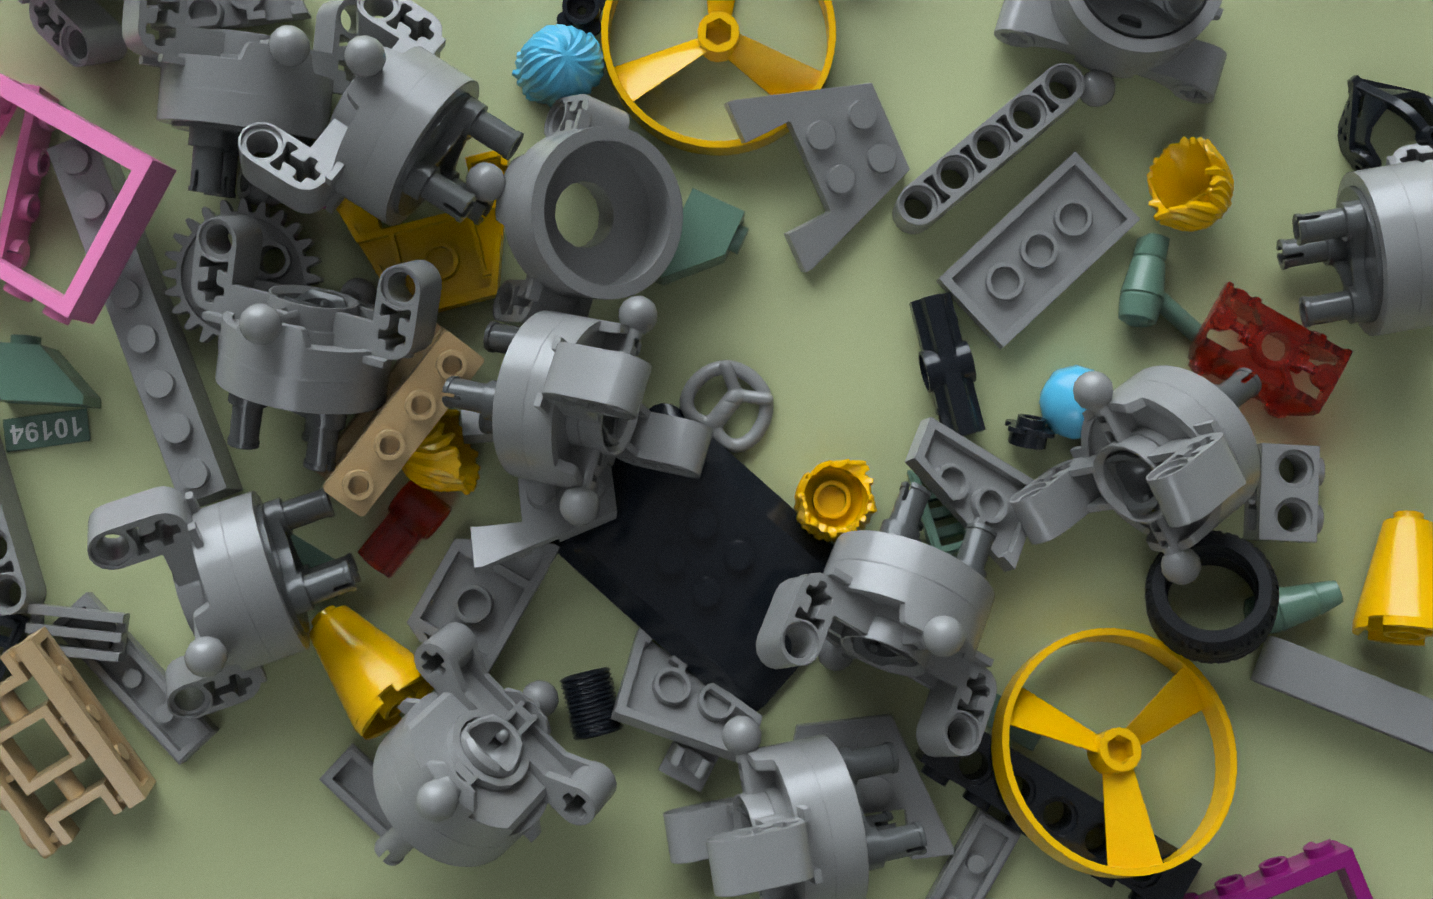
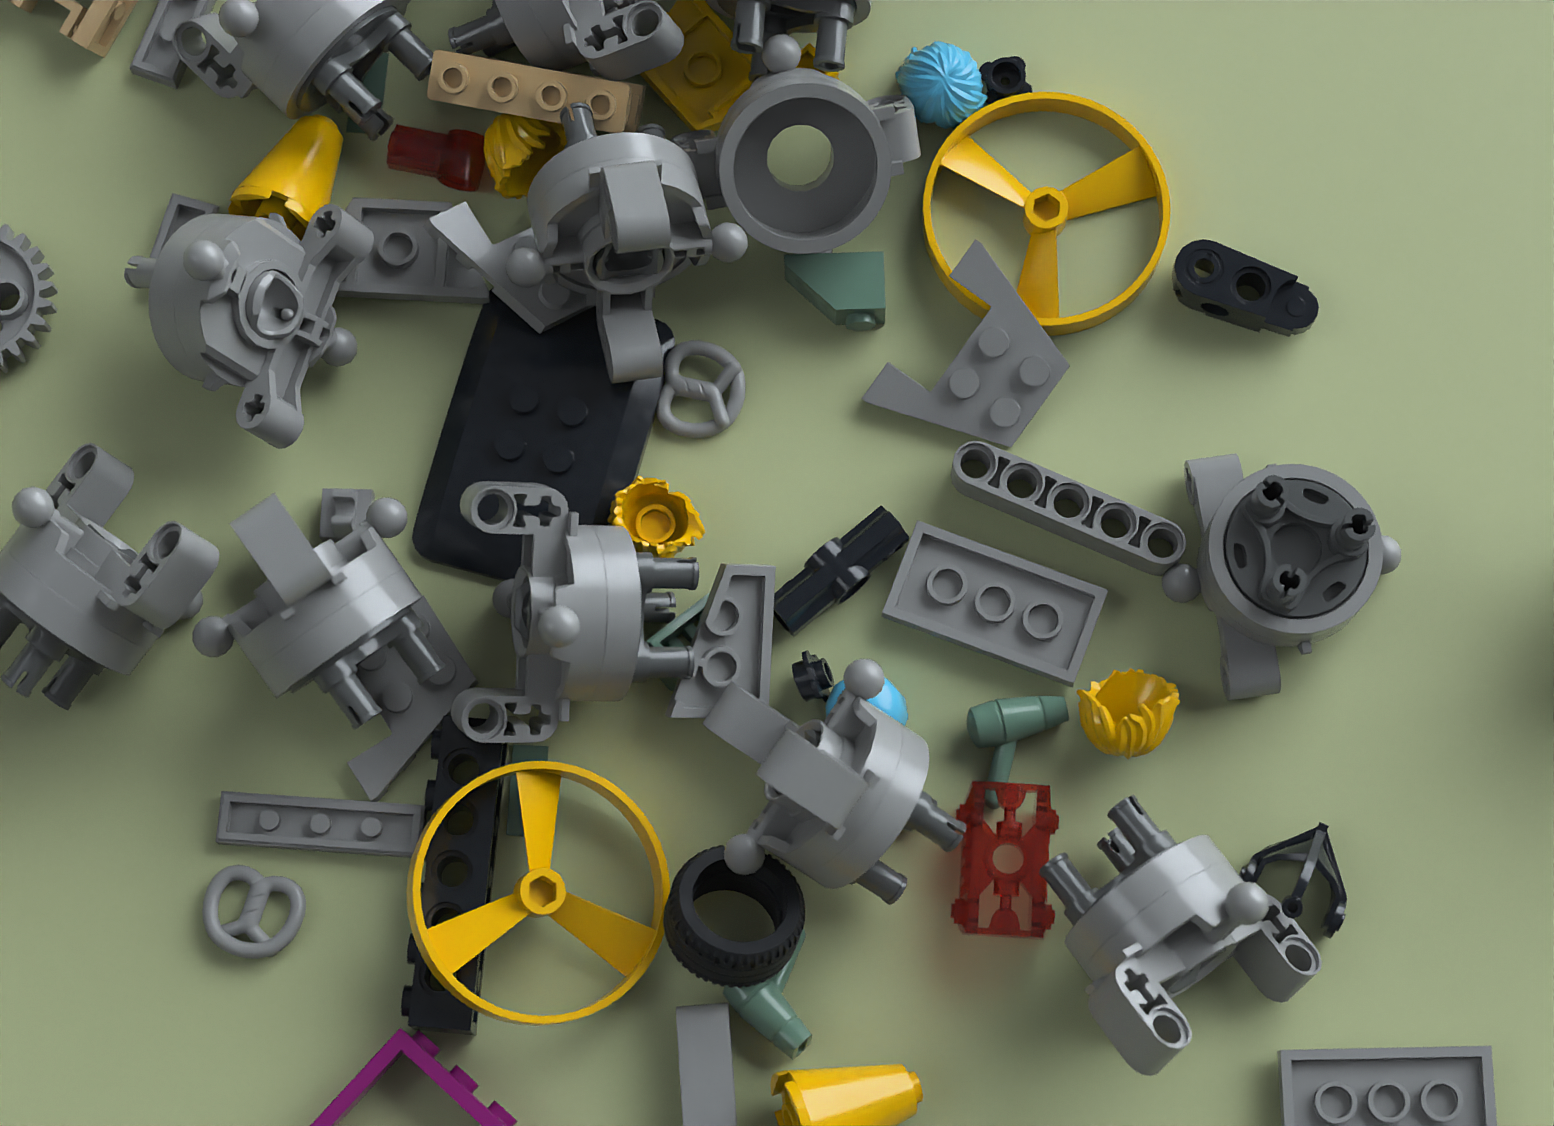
camera: 70 degrees right, 10 degrees down
black piece [559,667,624,740] -> none
light grey wing [610,628,762,762] -> none
light grey brick [1243,443,1325,543] -> none

